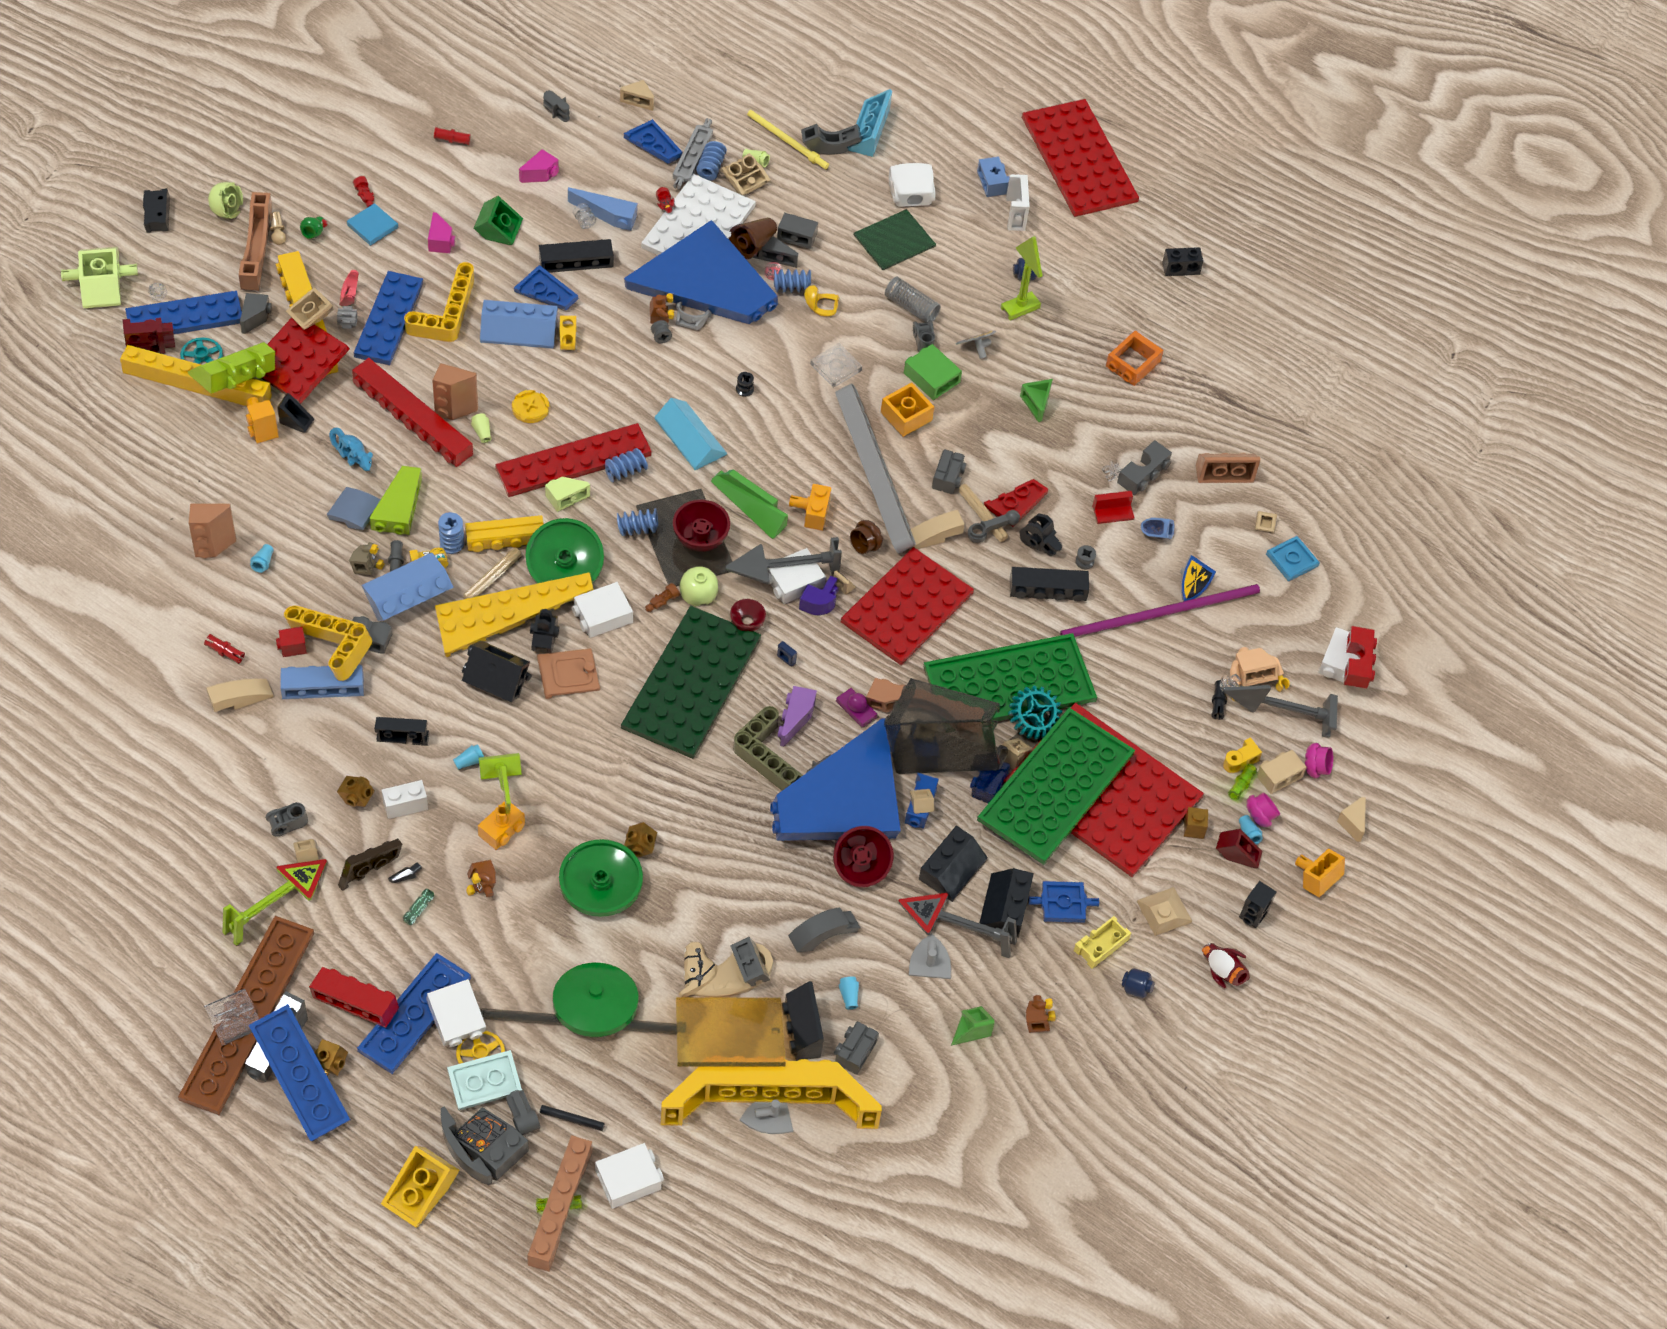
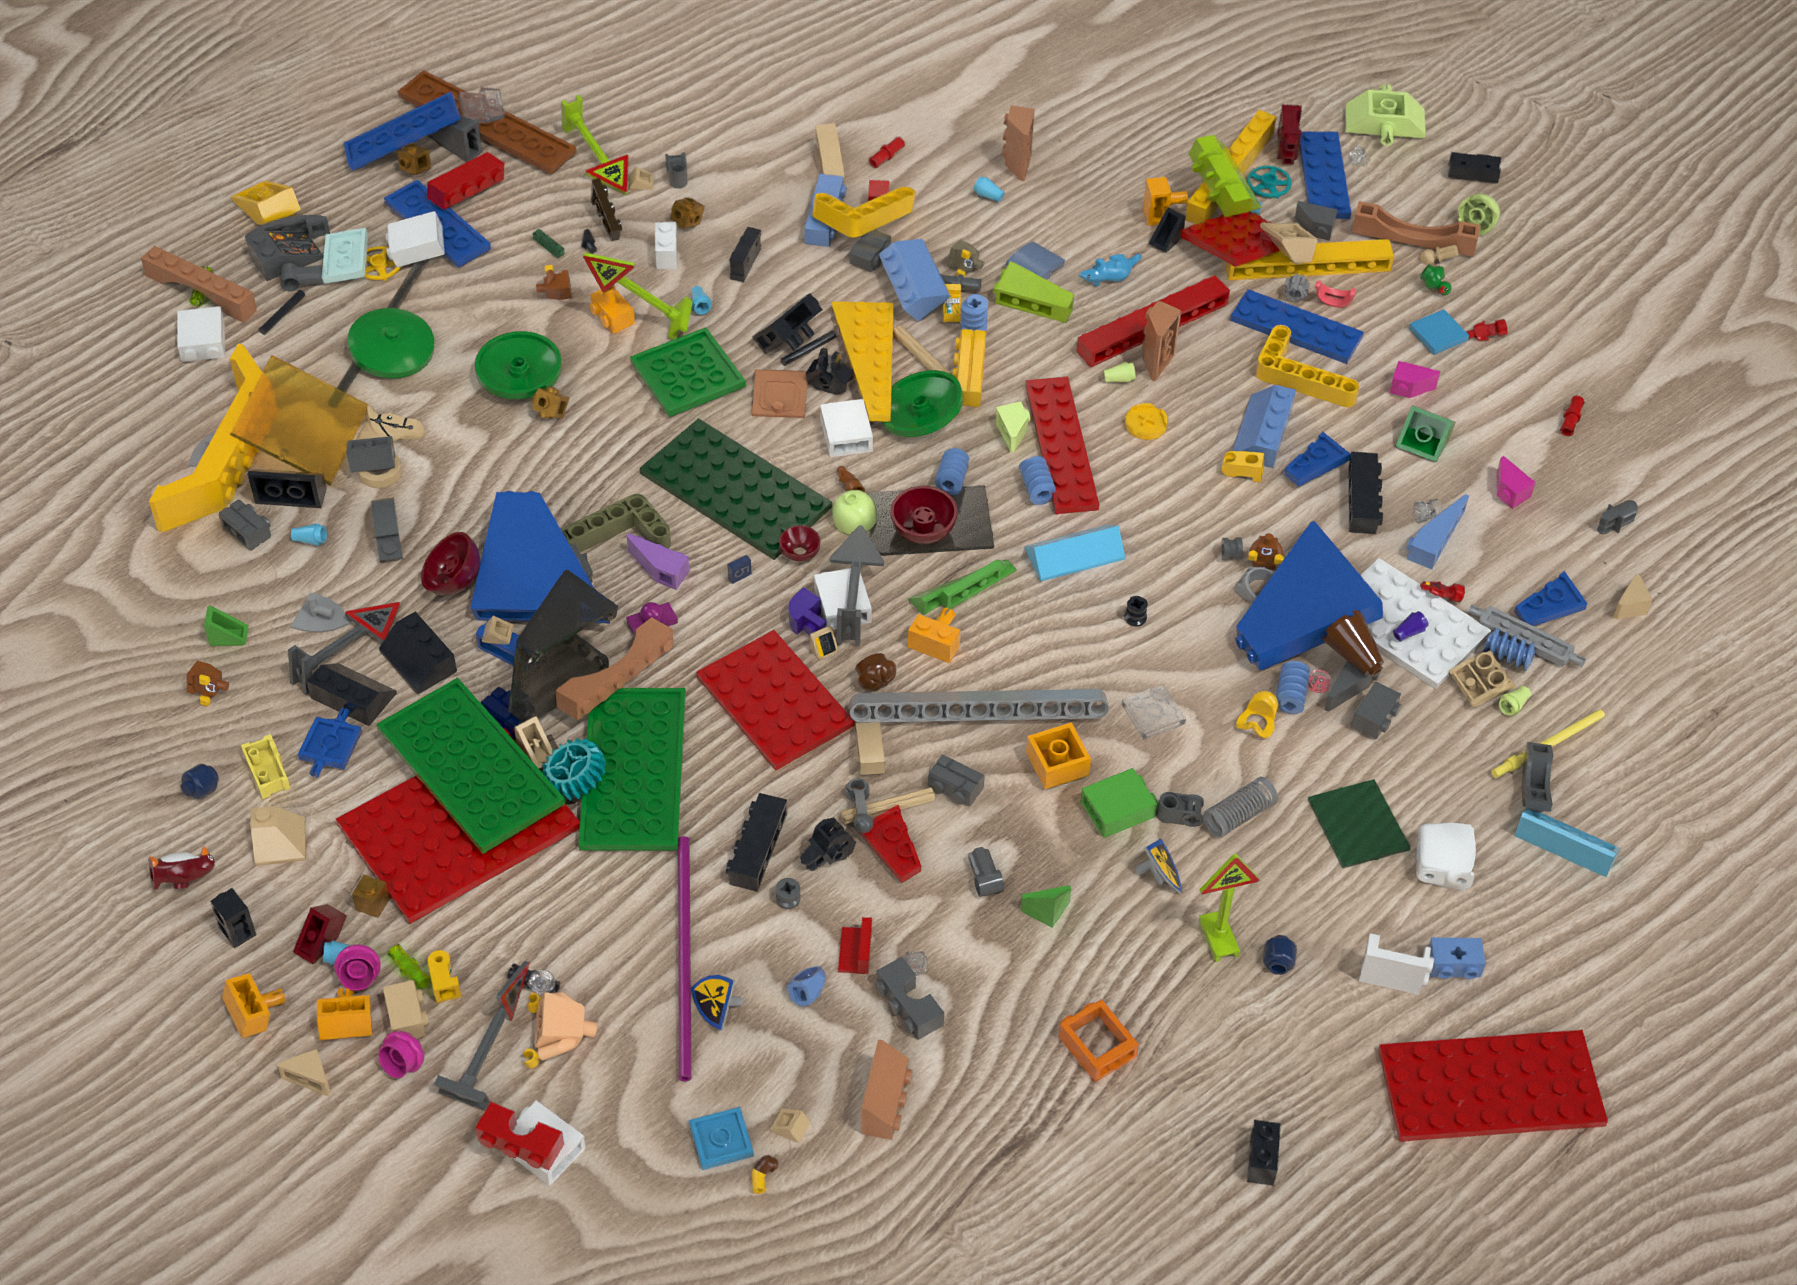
camera: 110 degrees right, 5 degrees down
none -> light orange brick [317,987,372,1040]
none -> green plate [630,327,746,417]
none -> arm [751,1155,778,1194]
none -> dark grey piece [968,847,1005,897]
none -> dark purple cone [1393,611,1429,642]

